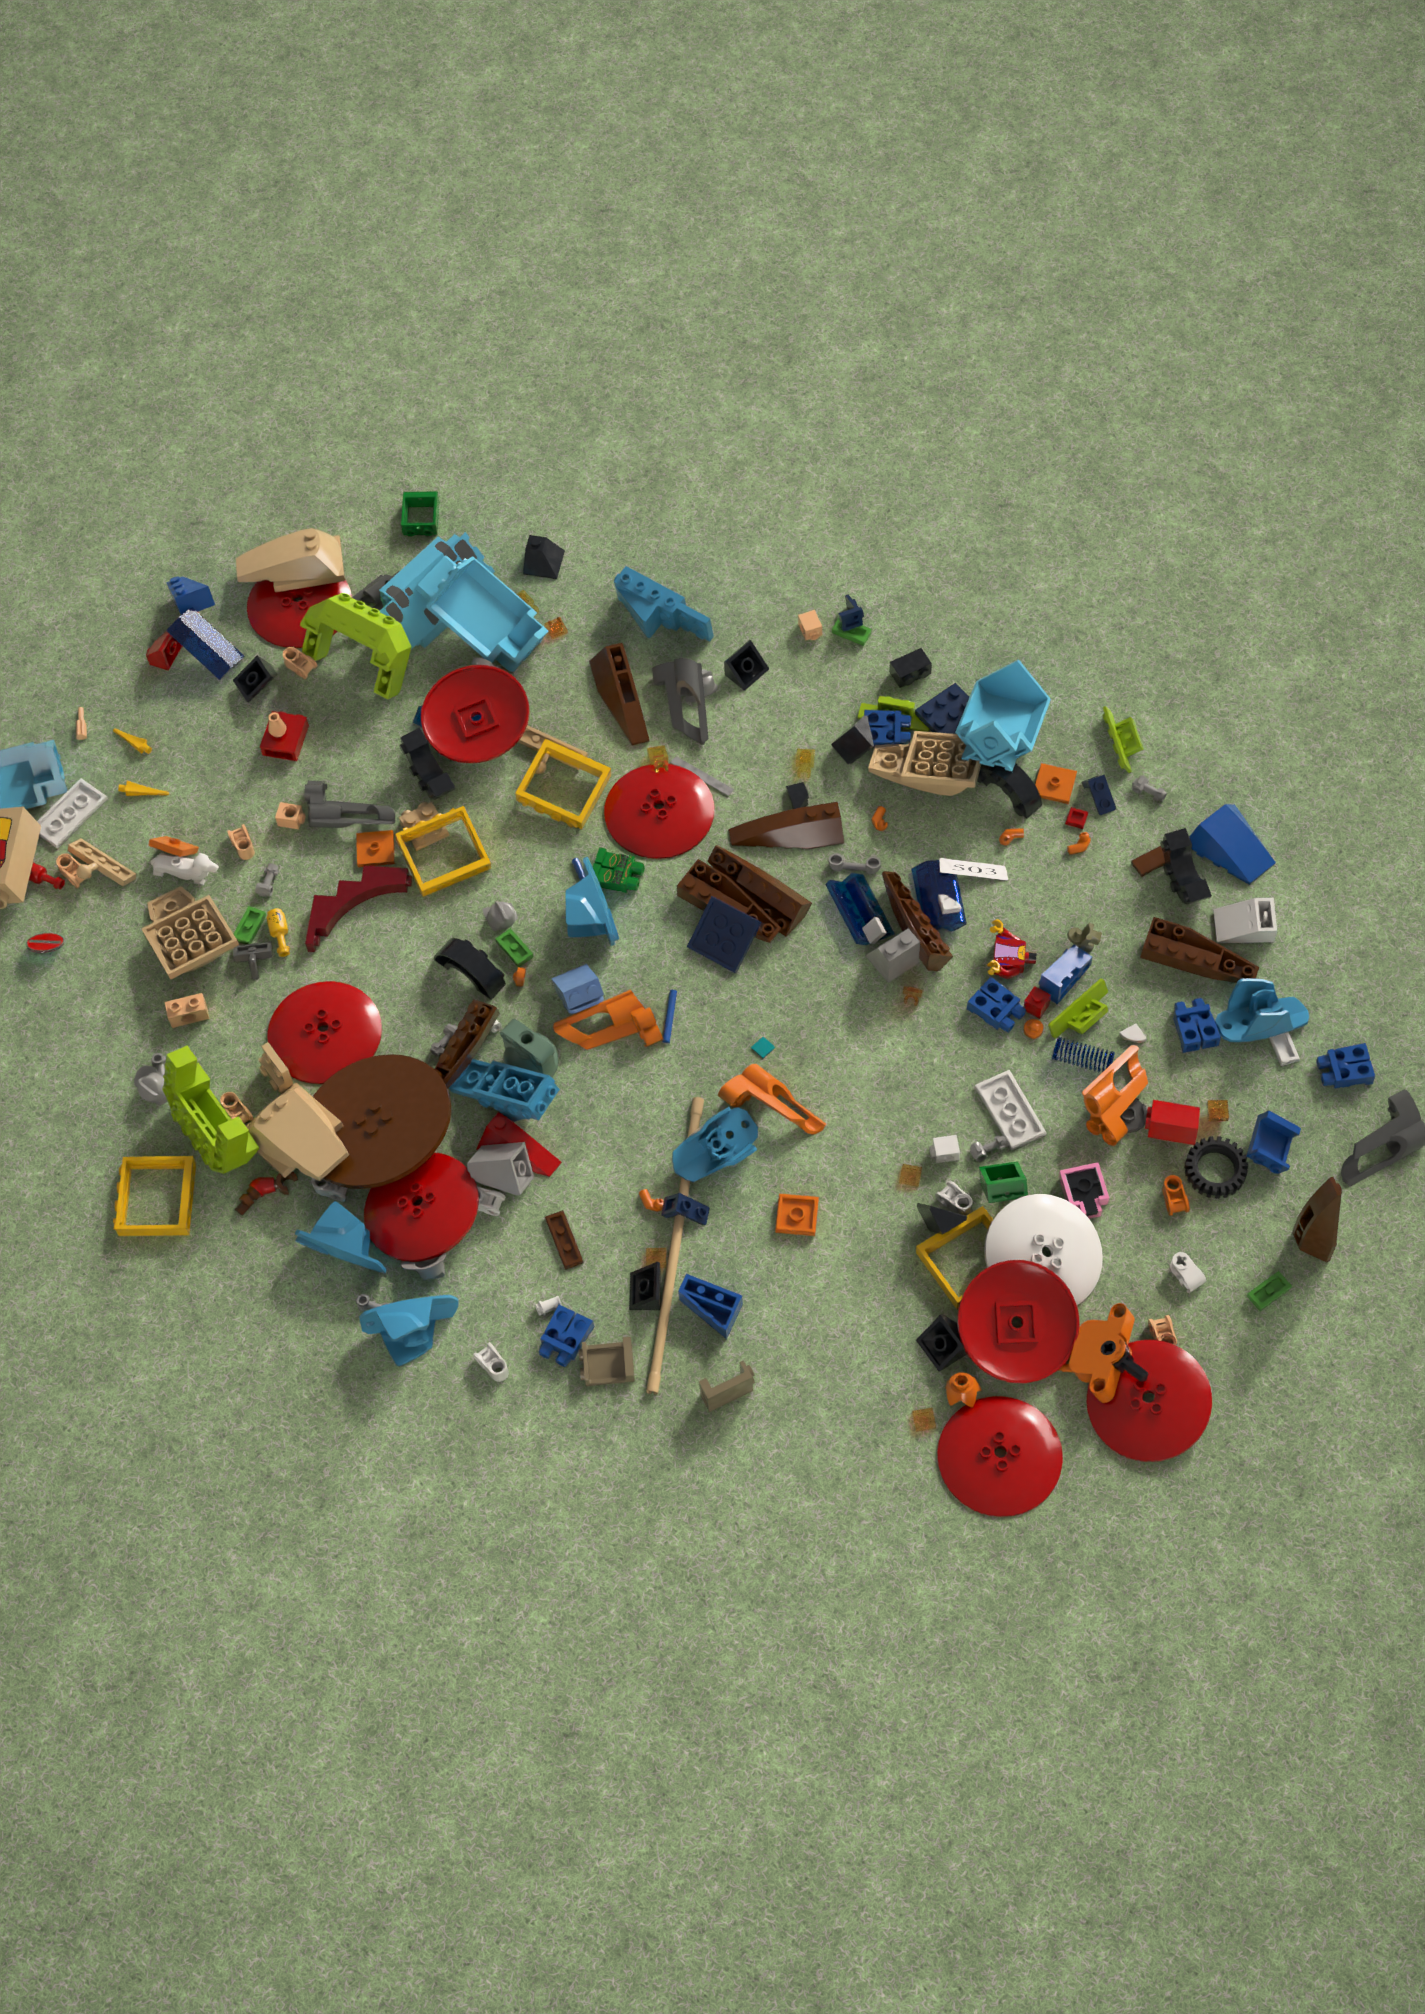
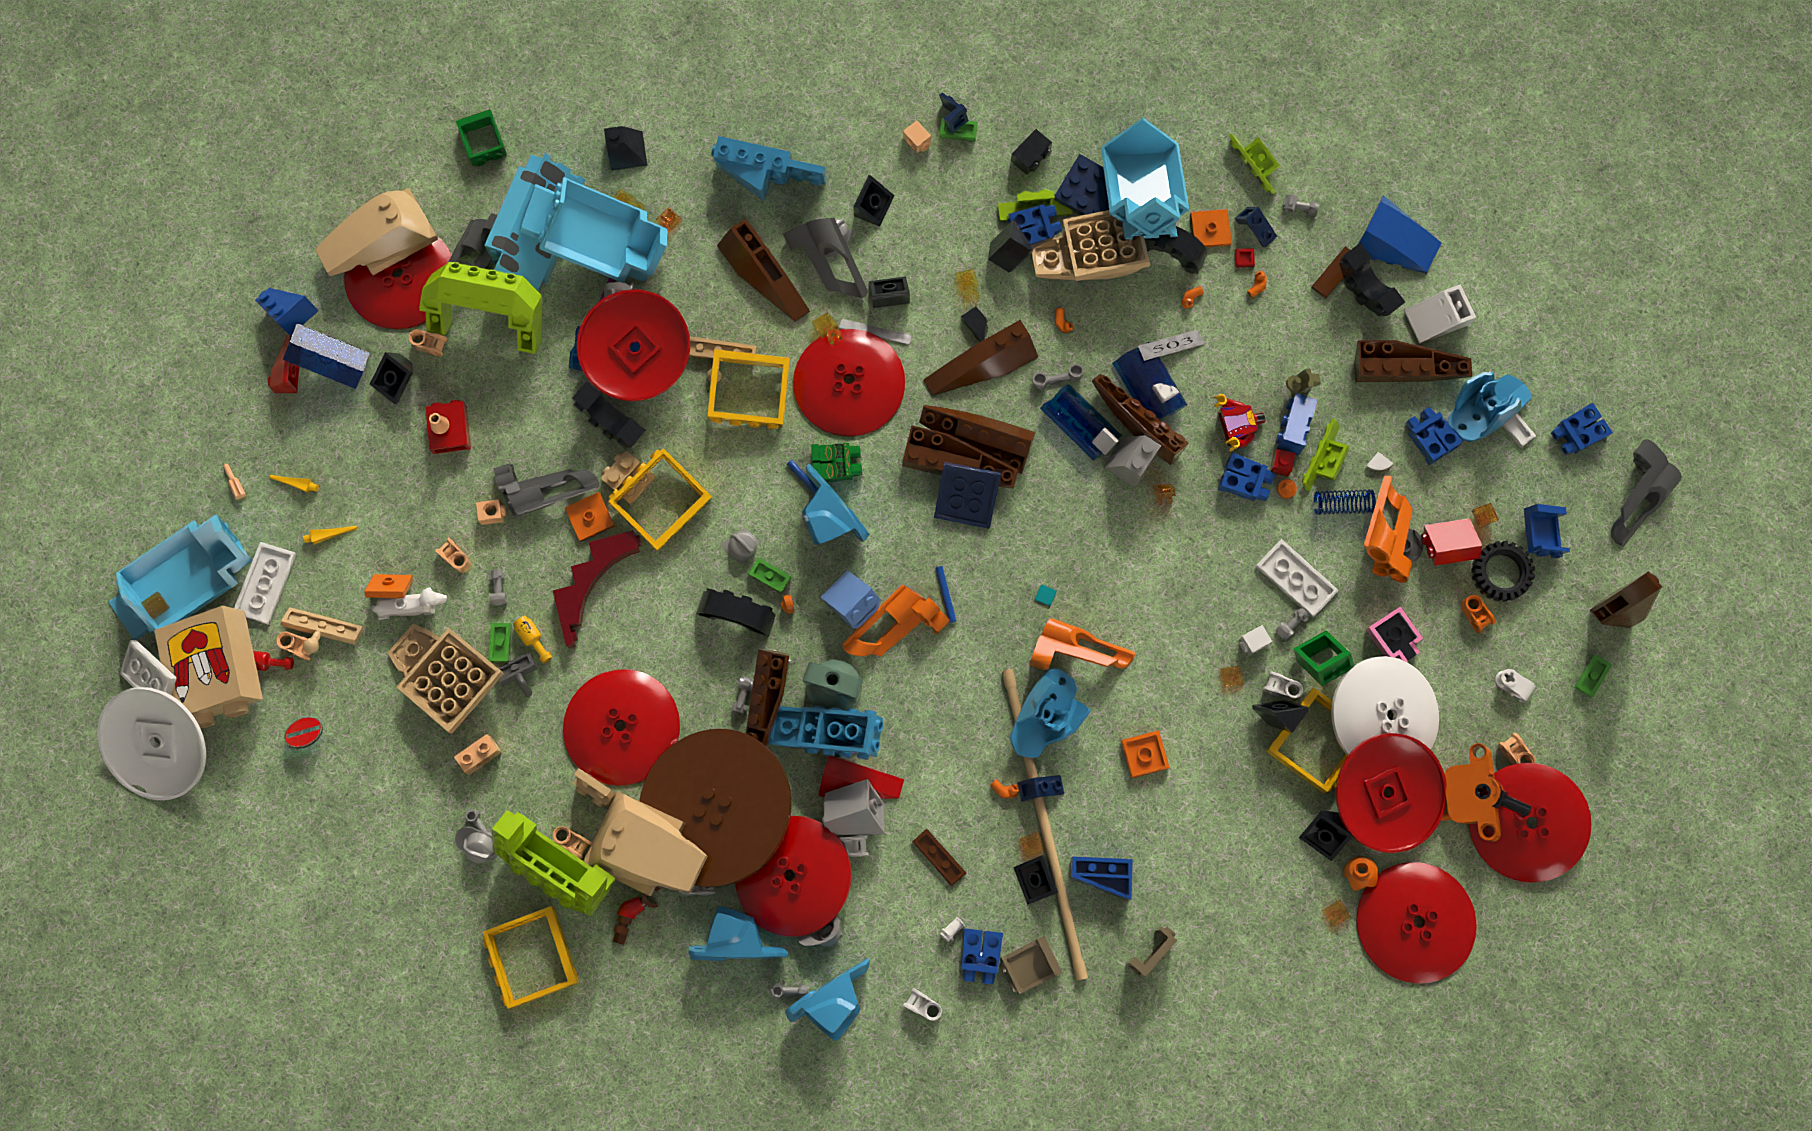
camera: 25 degrees left, 15 degrees up
none -> black slope [869,276,910,308]

